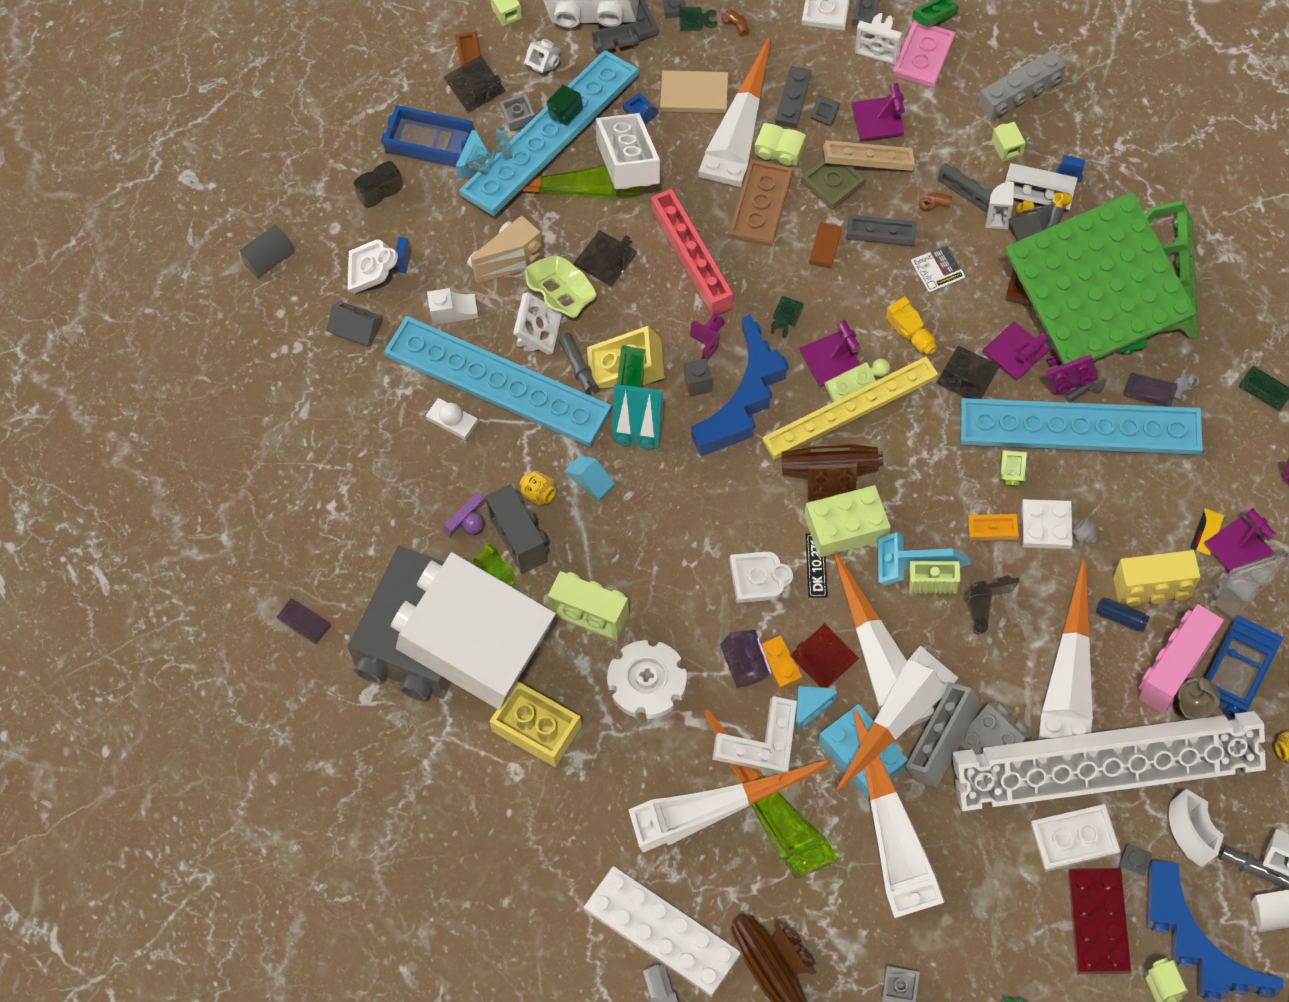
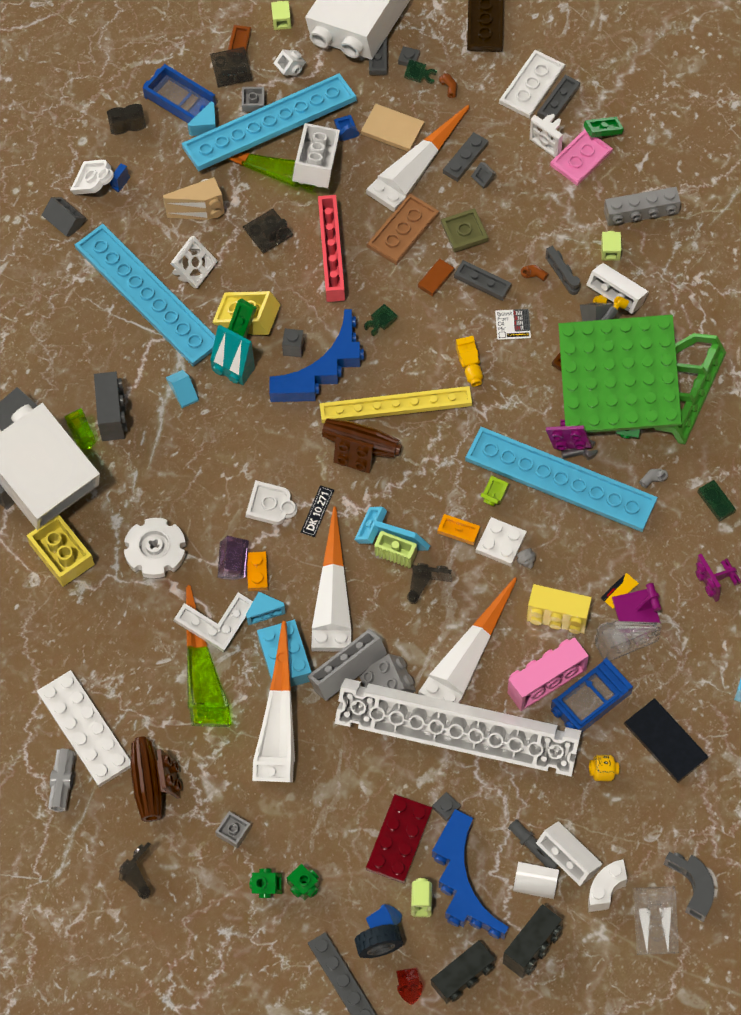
camera: 20 degrees right, 0 degrees up
dark grey brick [239,224,294,278] -> none
white tile [426,398,478,440] -> none
white arch [427,288,478,325] -> none
medium lavender tile [444,493,484,538] -> none
clear light blue plate [465,144,495,175] -> none
clear light blue plate [494,127,513,161] -> none
yellow head [520,470,556,506] -> none
yellowish green piece [524,256,597,318] -> none
dark green brick [547,84,583,125] -> none
yellowish green brick [548,571,630,642] -> none
dark grey pin [558,333,599,395] -> none
dark grey hinge [591,23,638,52] -> none
white plate [629,760,831,853] -> none
magenta bracket [690,314,725,361] -> none
yellowish green brick [755,123,806,166] -> none
clear red hinge [790,623,859,688] -> none
magenta plate [799,320,861,387] -> none
yellowish green brick [804,485,891,558] -> none
tan plate [823,140,915,171] -> none
yellowish green plate [824,358,890,402] -> none
white plate [836,646,958,791] -> none
magenta plate [852,83,905,141] -> none
clear smoke plate [936,345,1000,399] -> none
magenta plate [982,321,1049,381] -> none
white brick [985,182,1014,229] -> none
white tile [1030,804,1121,872] -> none
blue tile [1055,155,1086,182] -> none
dark blue piece [1097,597,1150,632] -> none
clear purple tile [1124,373,1178,407] -> none
white brick [1169,789,1224,867] -> none
dark tan hair [1178,677,1220,719] -> none

